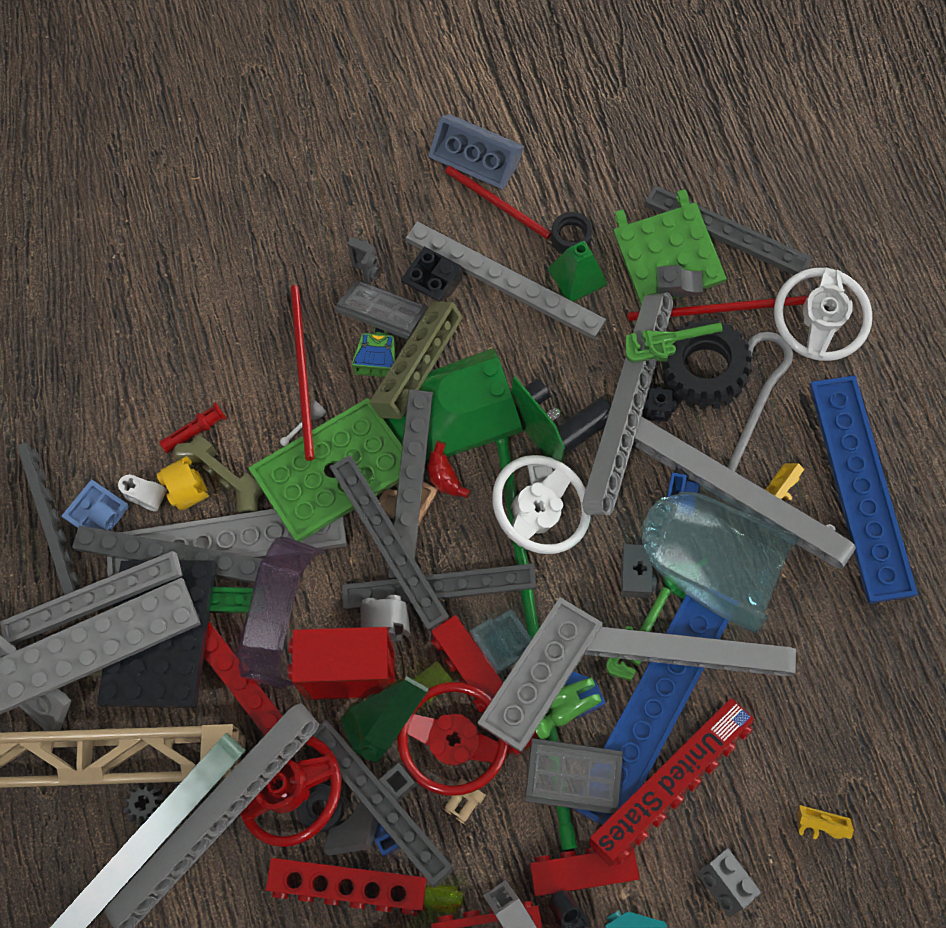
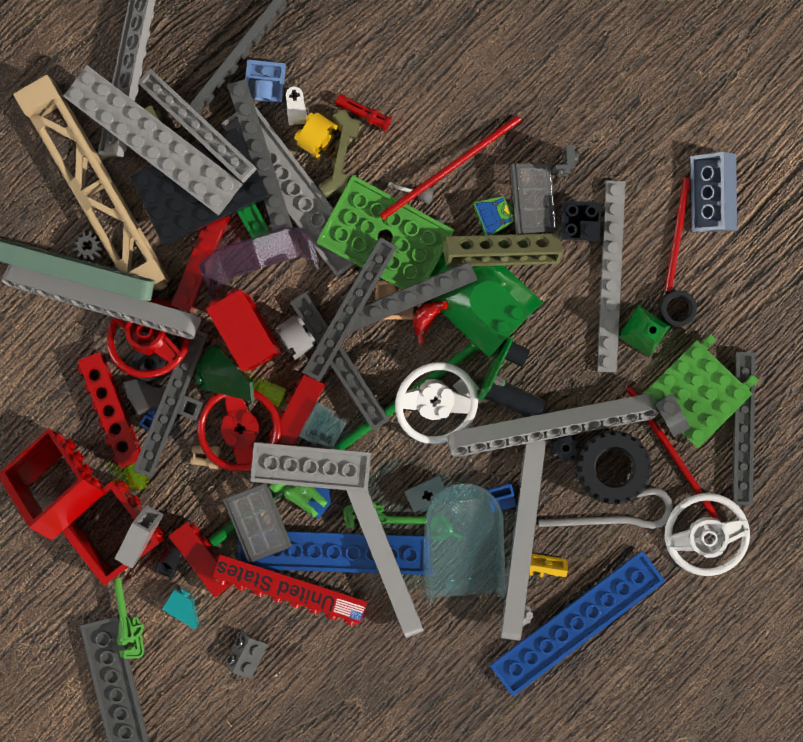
camera: 60 degrees right, 20 degrees up
bright green piece [625,323,722,363] -> none
yellow plate [797,805,854,839] -> none

